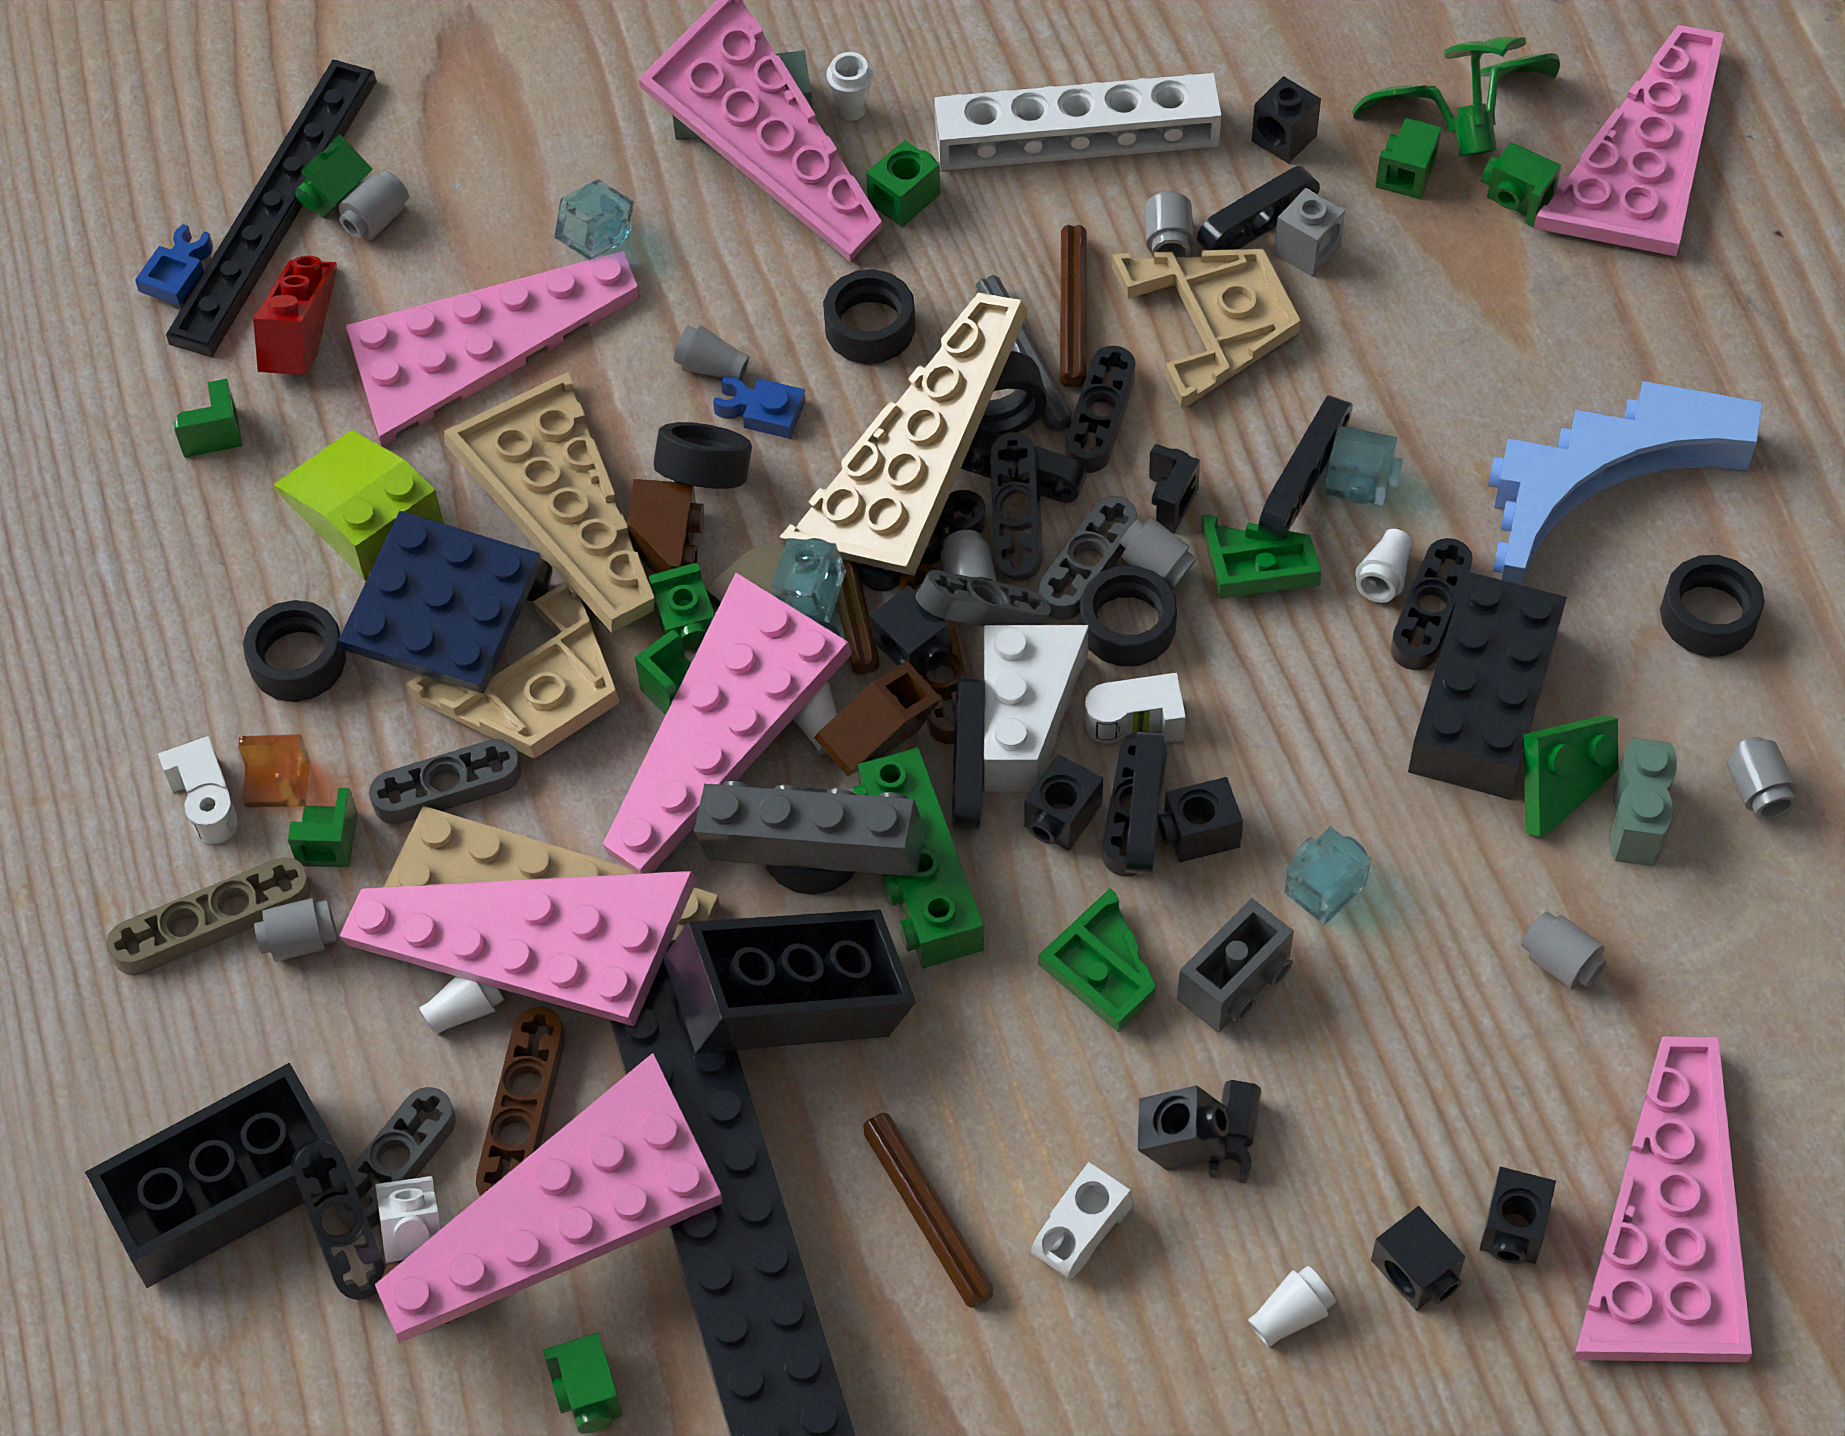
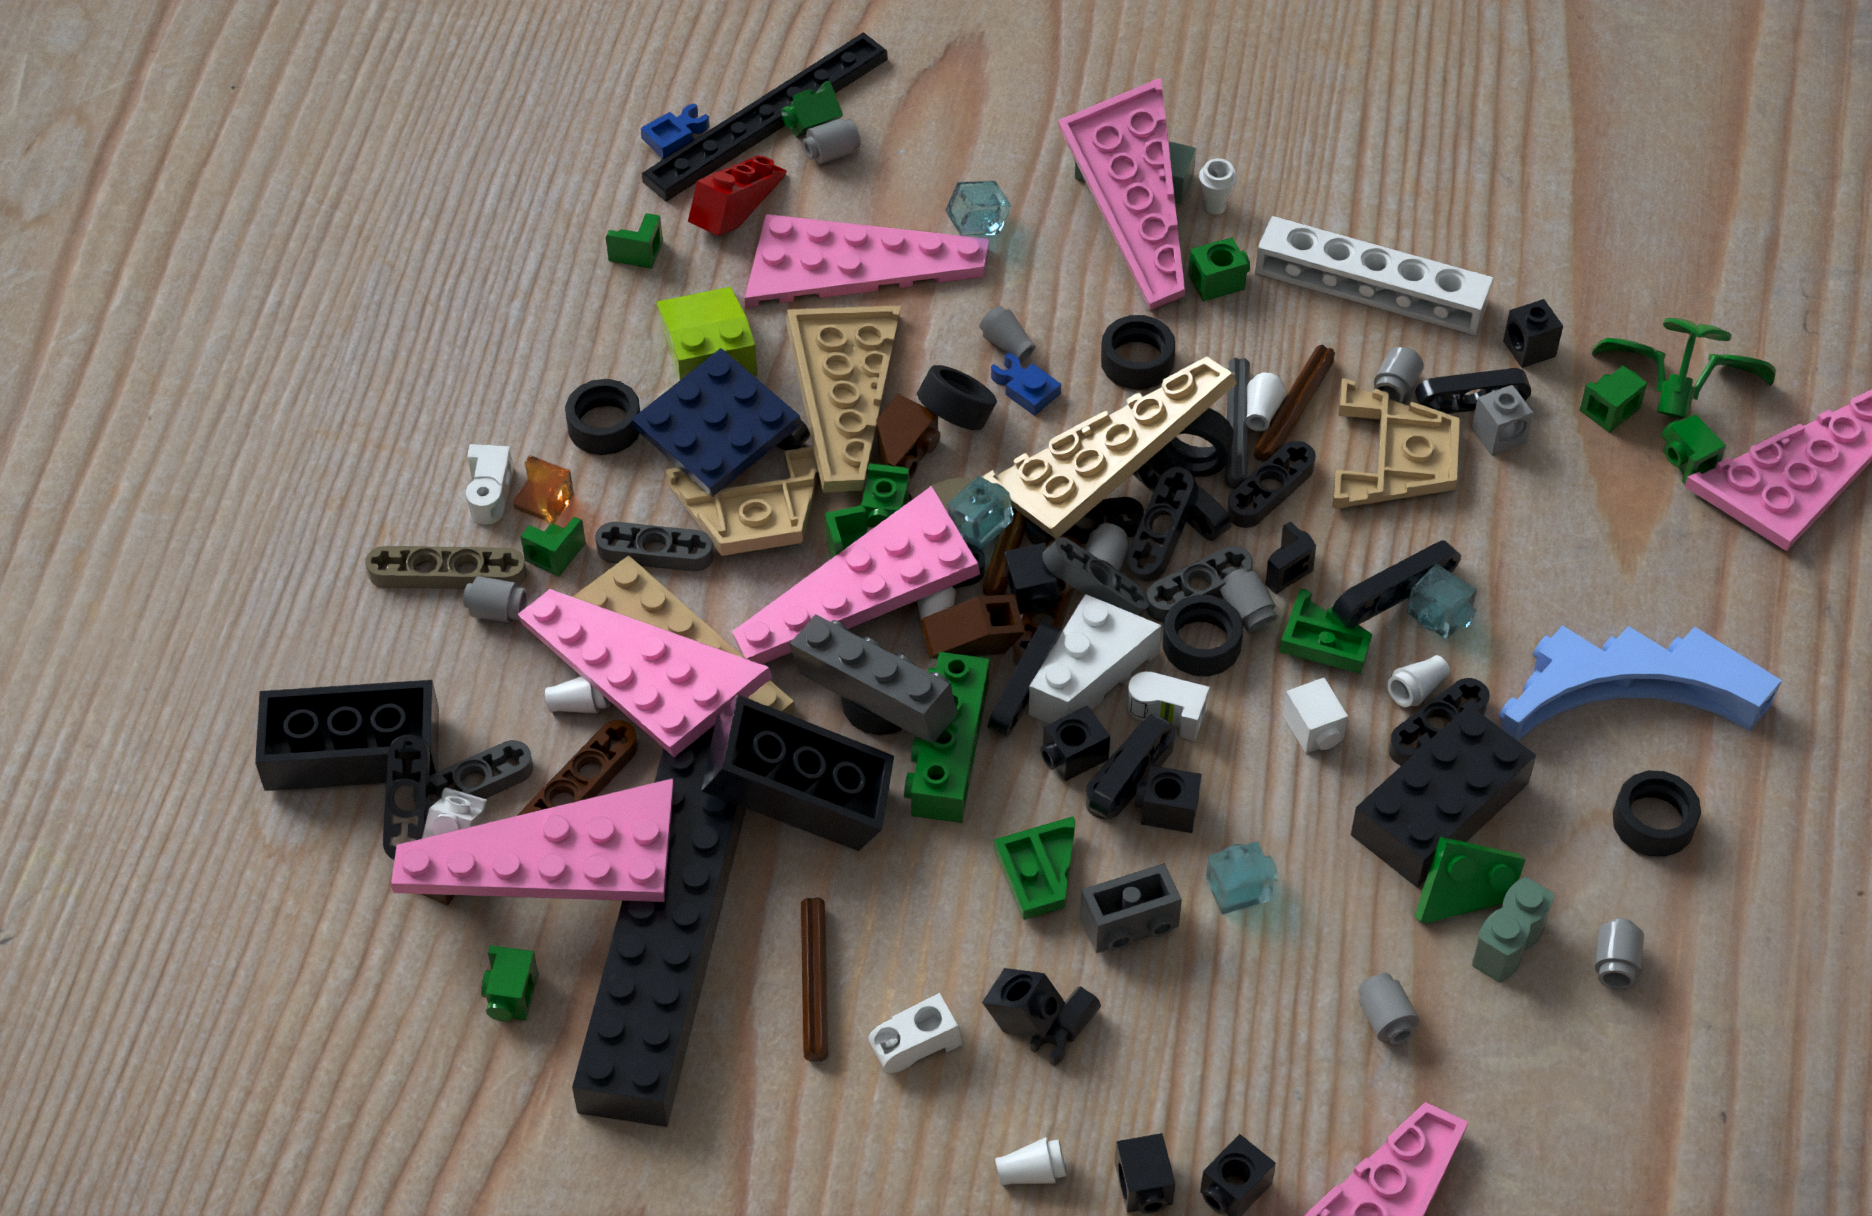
camera: 25 degrees right, 5 degrees down
none -> white cone [1246,373,1286,431]
none -> white brick [1283,678,1348,754]

